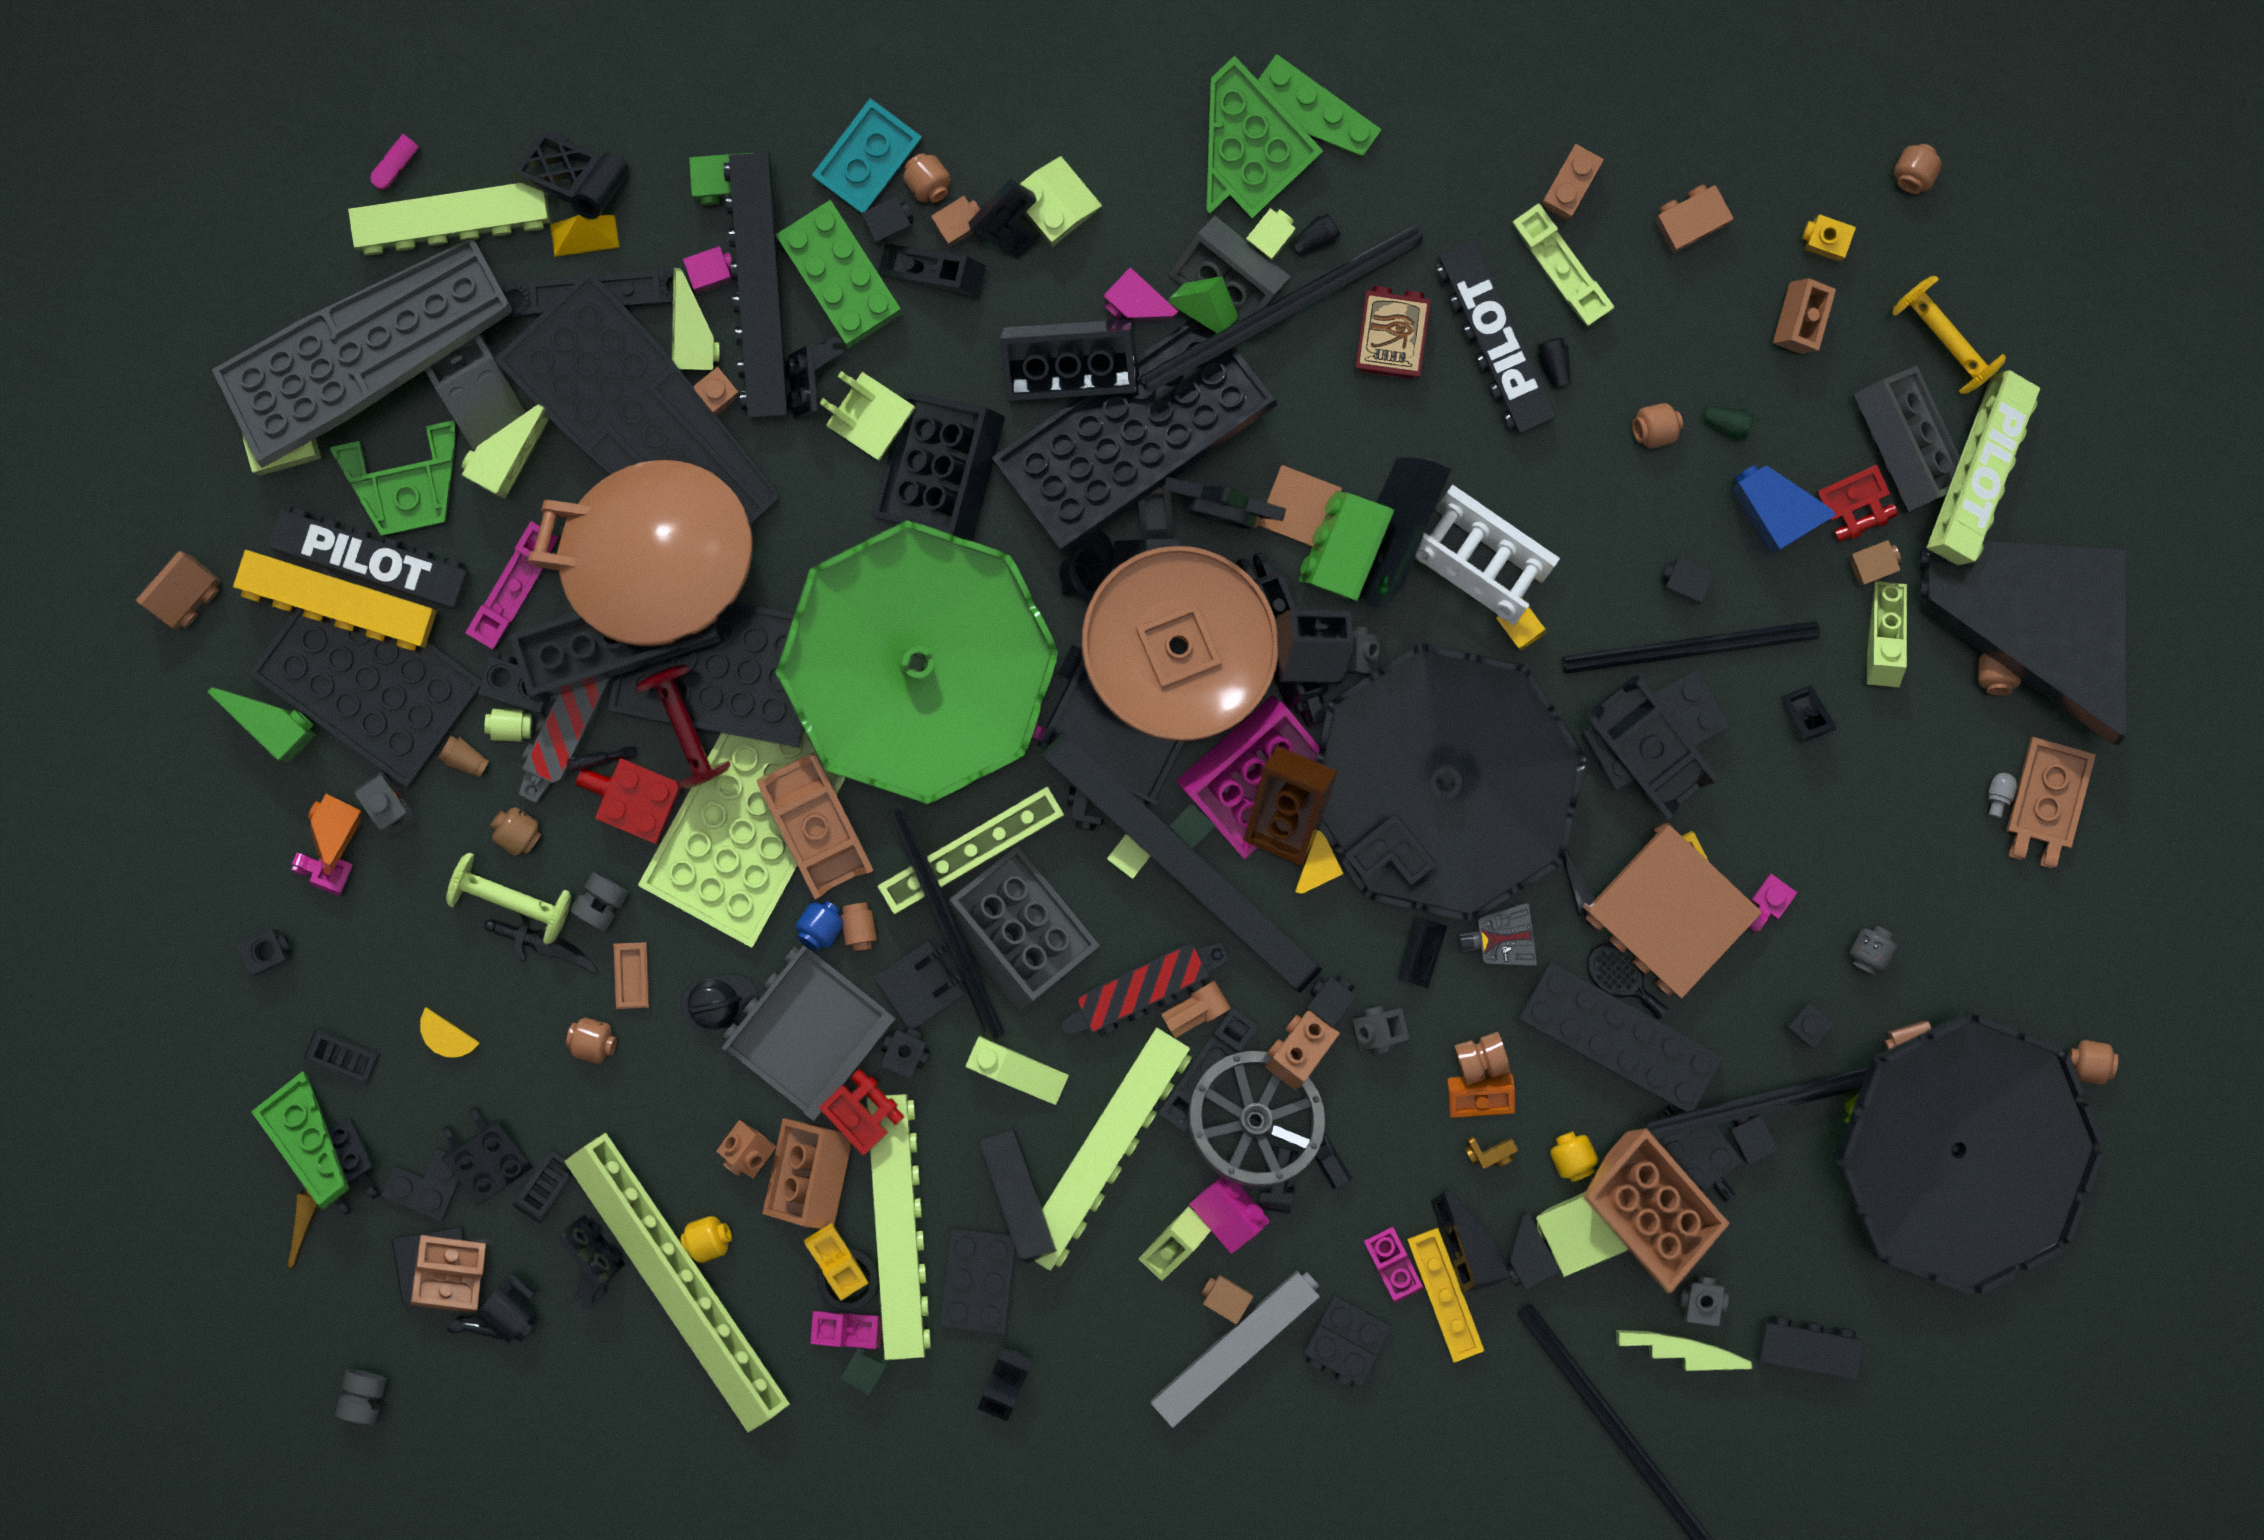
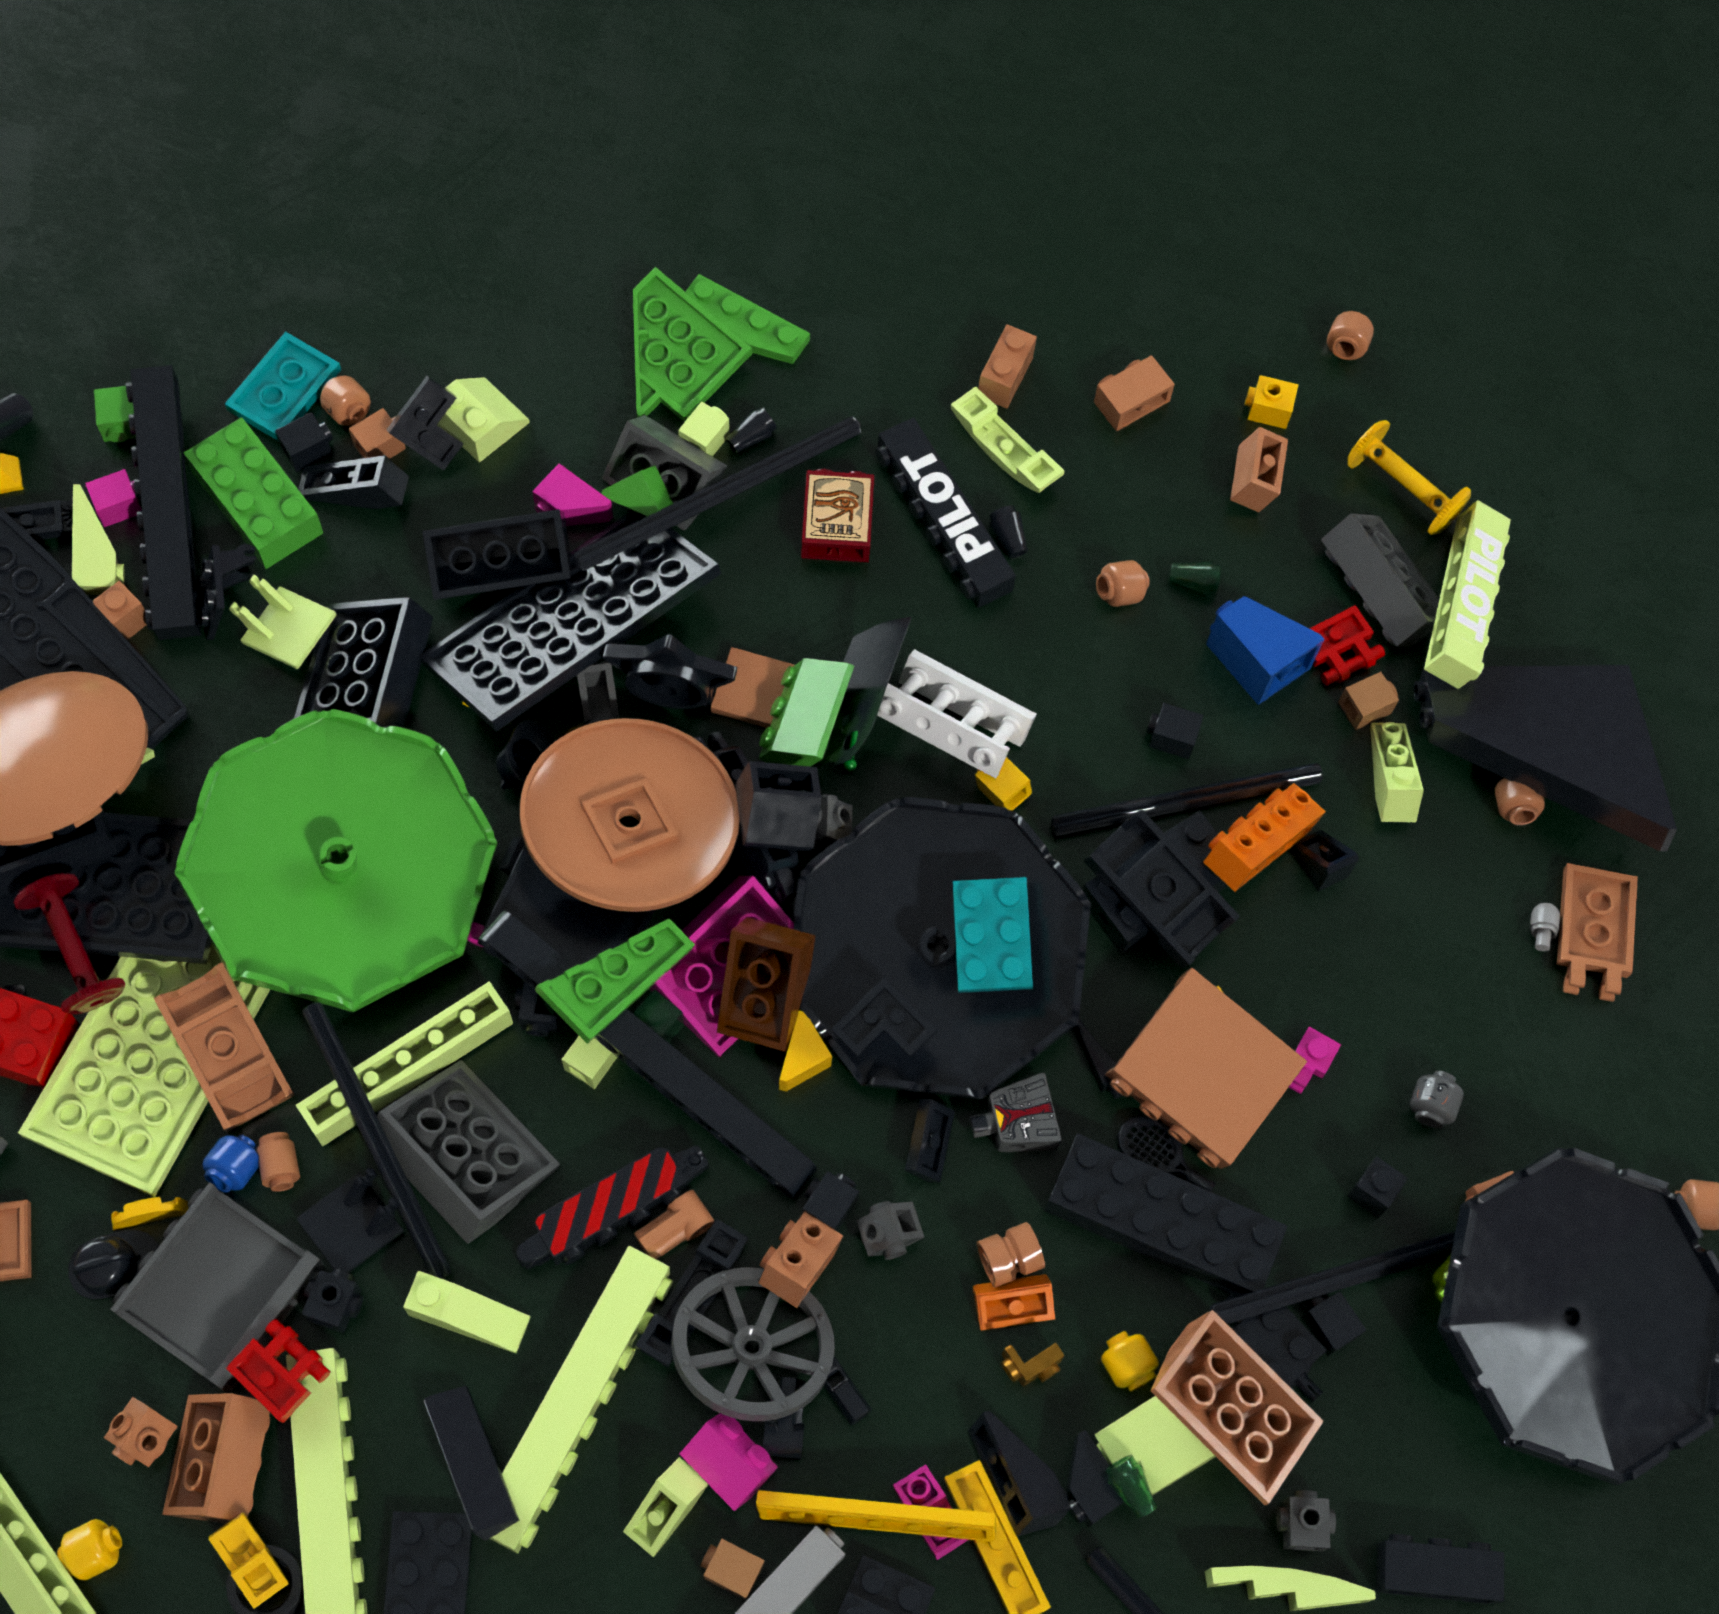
camera: 10 degrees left, 20 degrees down
none -> yellow tile [111,1197,188,1231]
none -> bright green wing [535,918,695,1044]
none -> yellow tile [756,1490,996,1542]
none -> teal plate [953,877,1033,993]
none -> clear green cone [1105,1454,1157,1518]
none -> orange brick [1203,783,1326,892]

